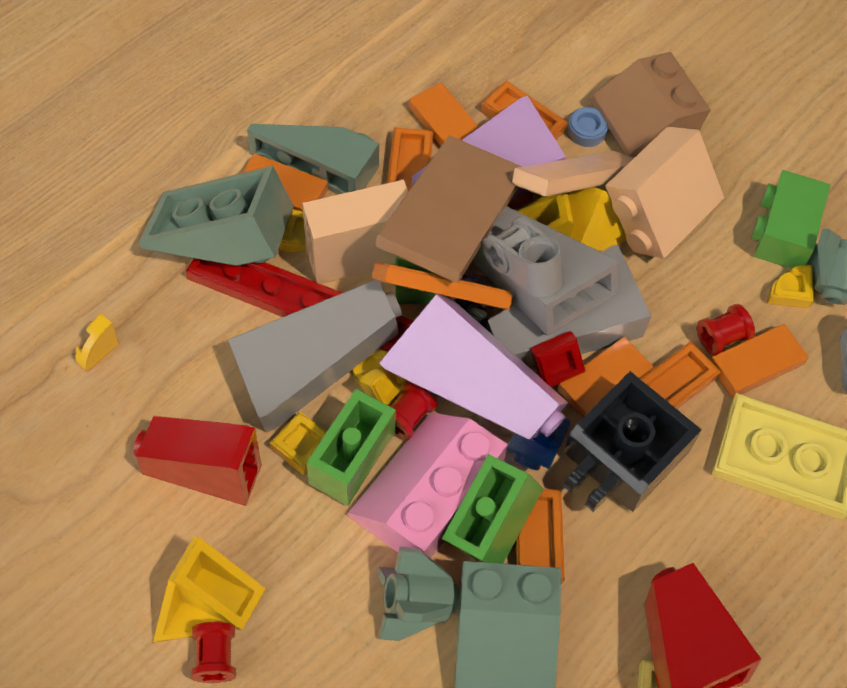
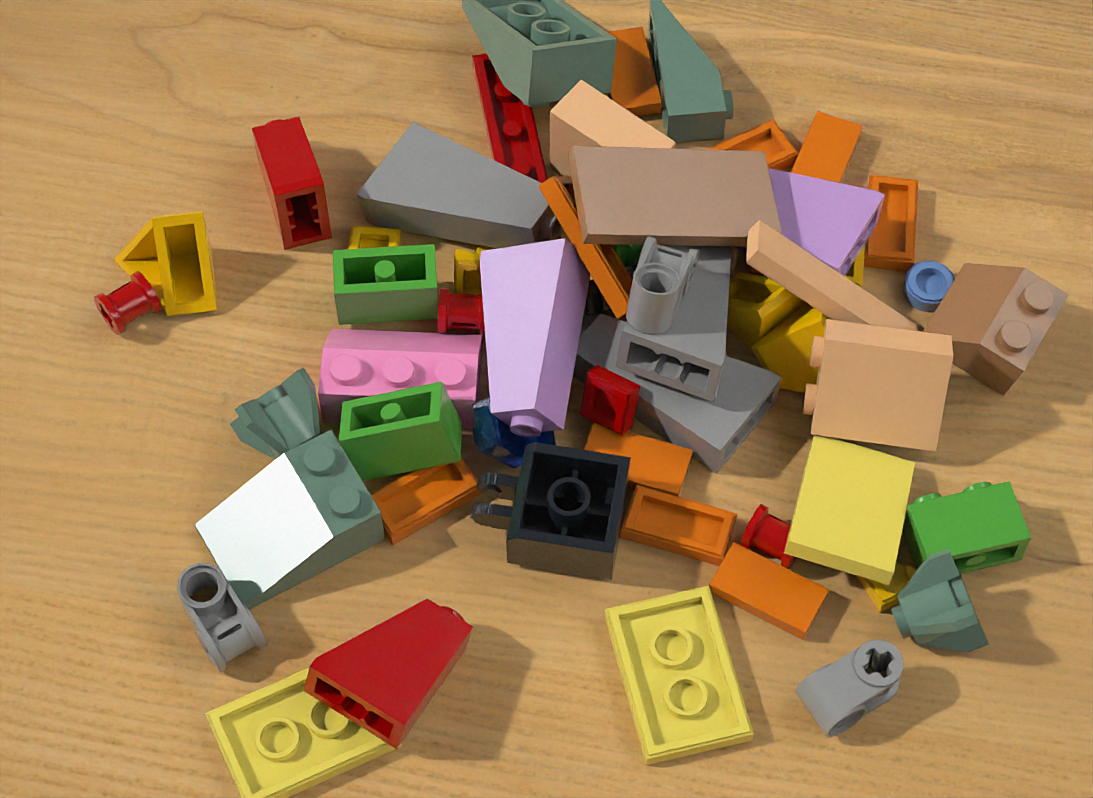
camera: 60 degrees right, 0 degrees up
yellow tile [75,313,120,372] -> none
none -> light yellow tile [784,435,915,585]

